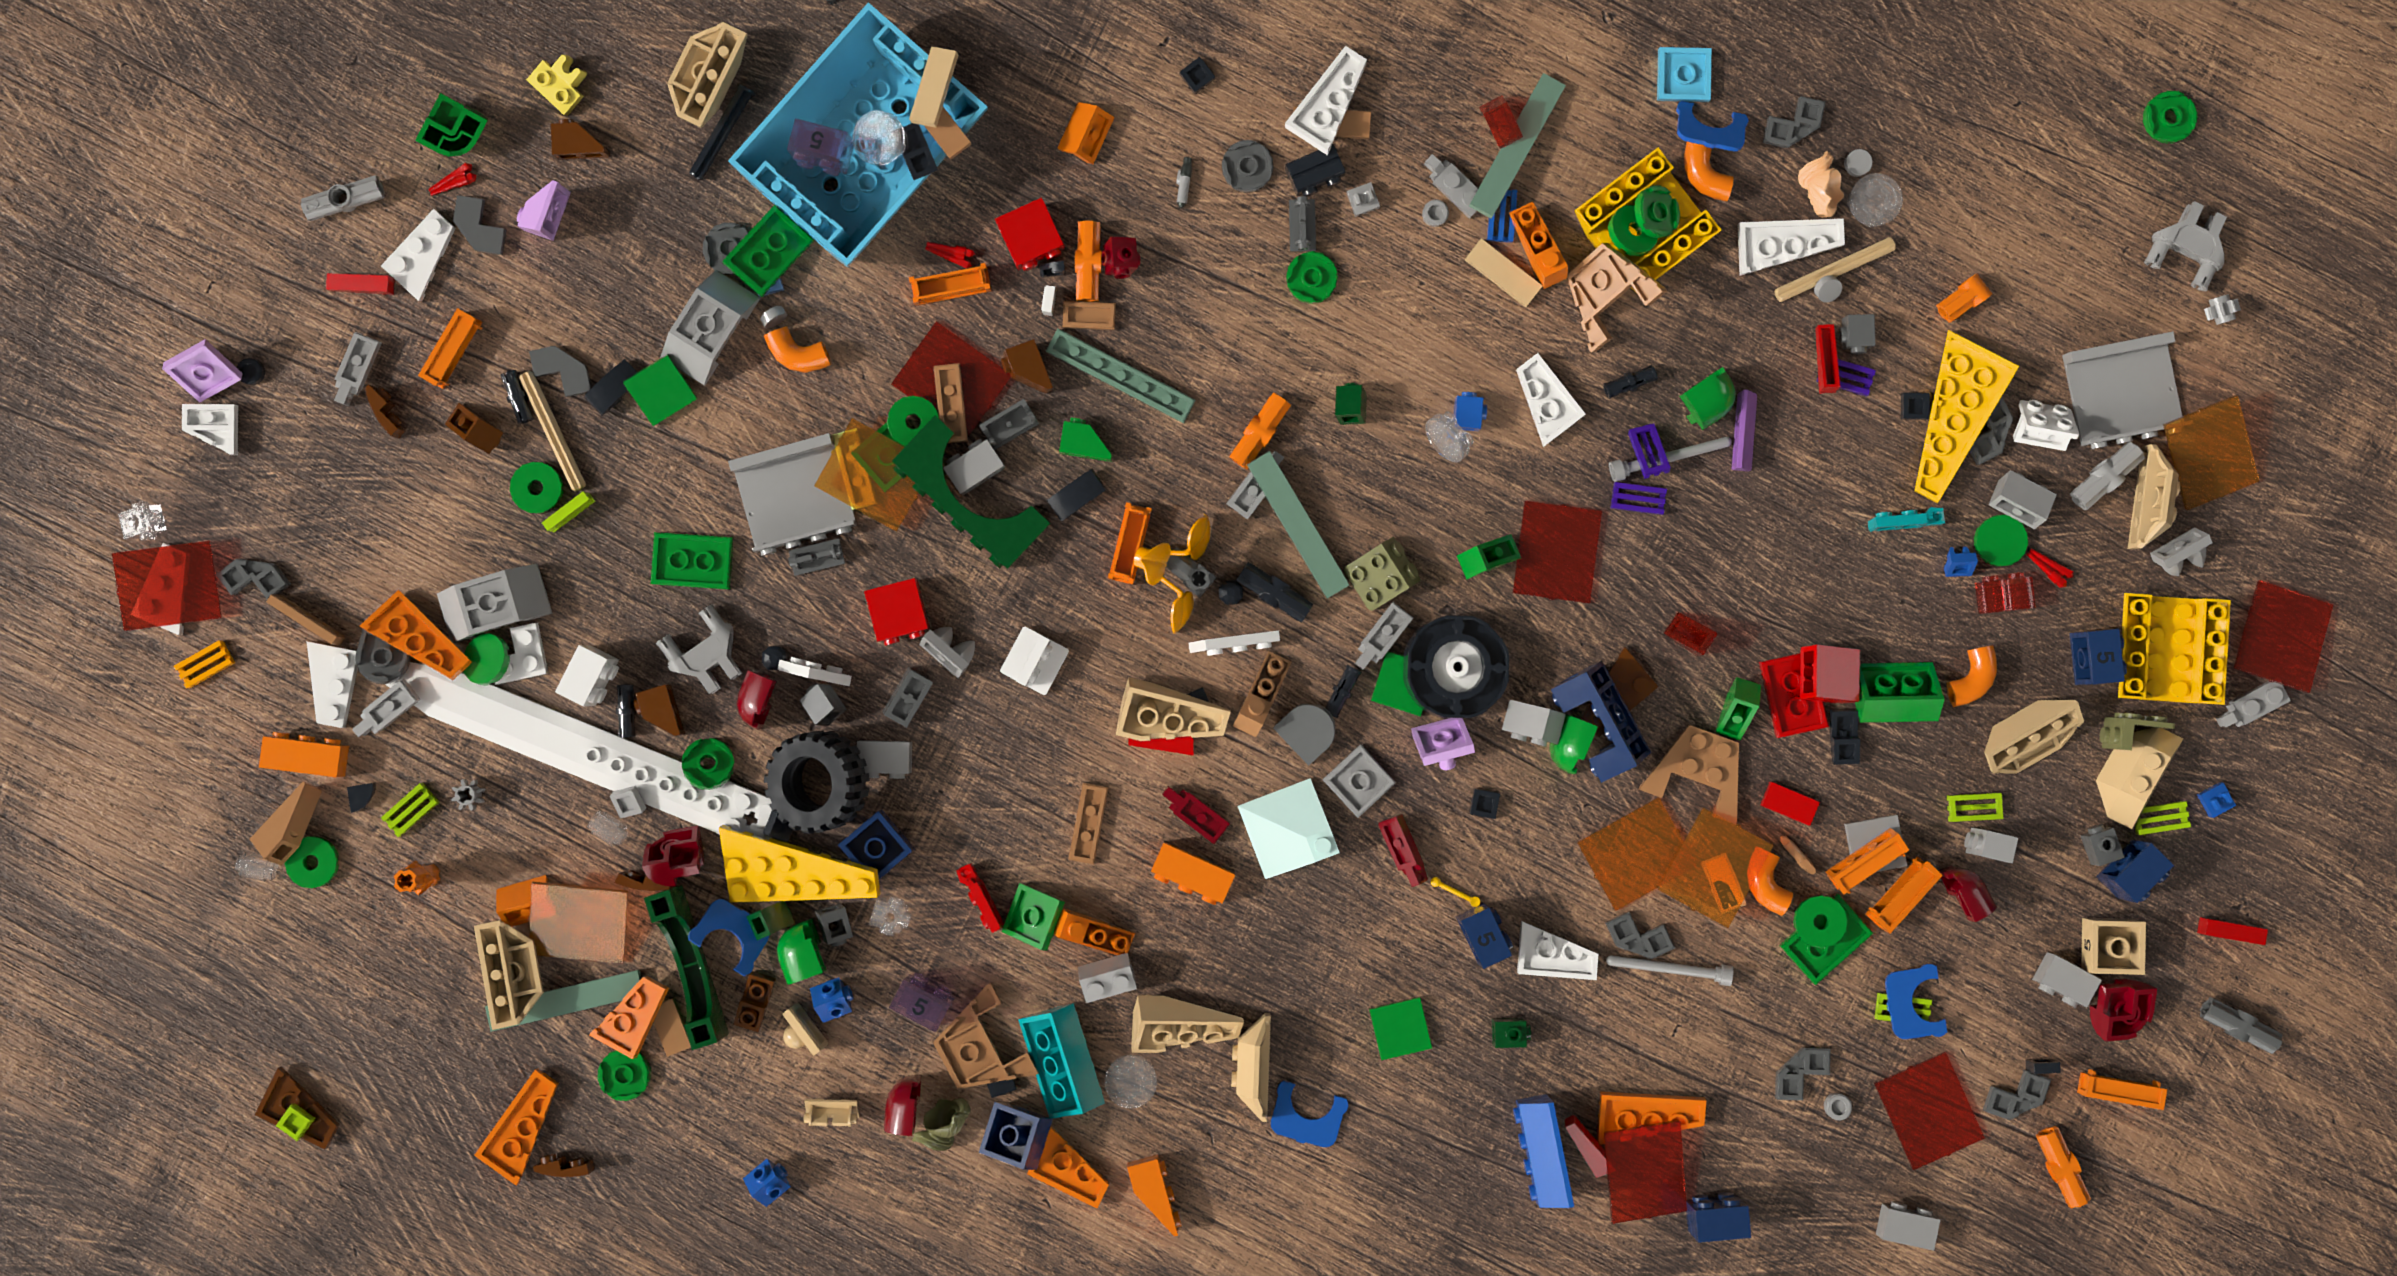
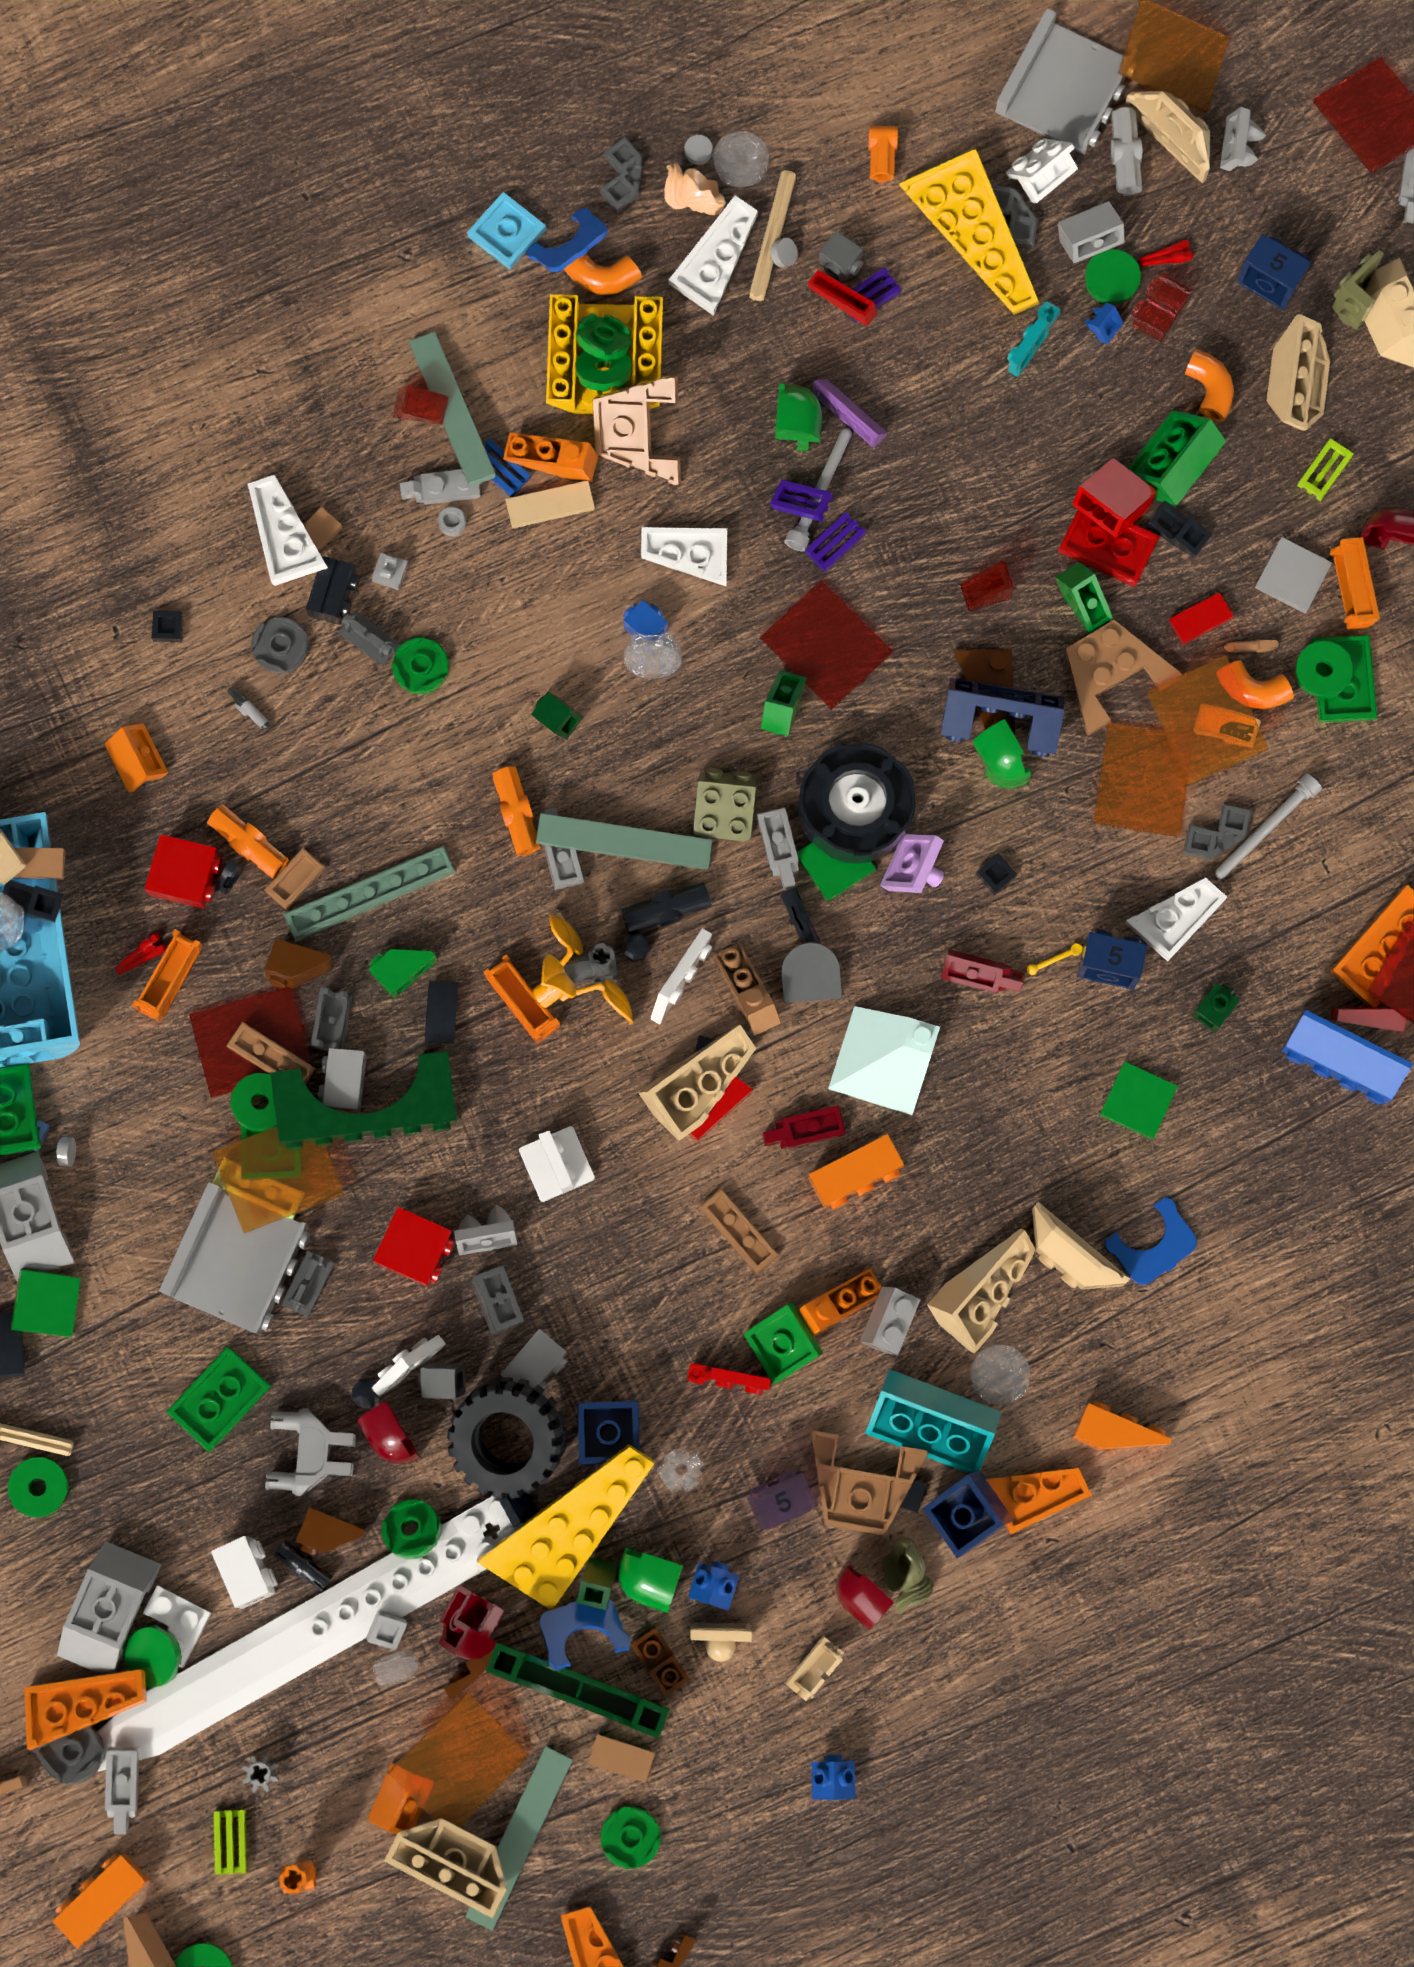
camera: 50 degrees left, 10 degrees down
white wing [307,642,358,728] -> none
black tile [347,782,376,813] -> none
lime tile [542,491,595,533] -> none
orange wing [589,976,669,1059] -> none
orange cylinder [764,327,832,373] -> none
dark grey brick [815,903,853,946] -> none
white tile [1041,285,1057,316] -> none
dark red brick [1101,237,1141,279] -> none
light grey tile [1322,744,1396,818] -> none
light grey brick [1502,700,1566,747] -> none
black pin [1603,364,1658,399] -> none
orange container [1825,828,1909,895] -> none
black tile [1901,393,1930,420] -> none
light grey brick [1964,828,2018,864] -> none
yellow slope [2118,593,2231,705] -> none

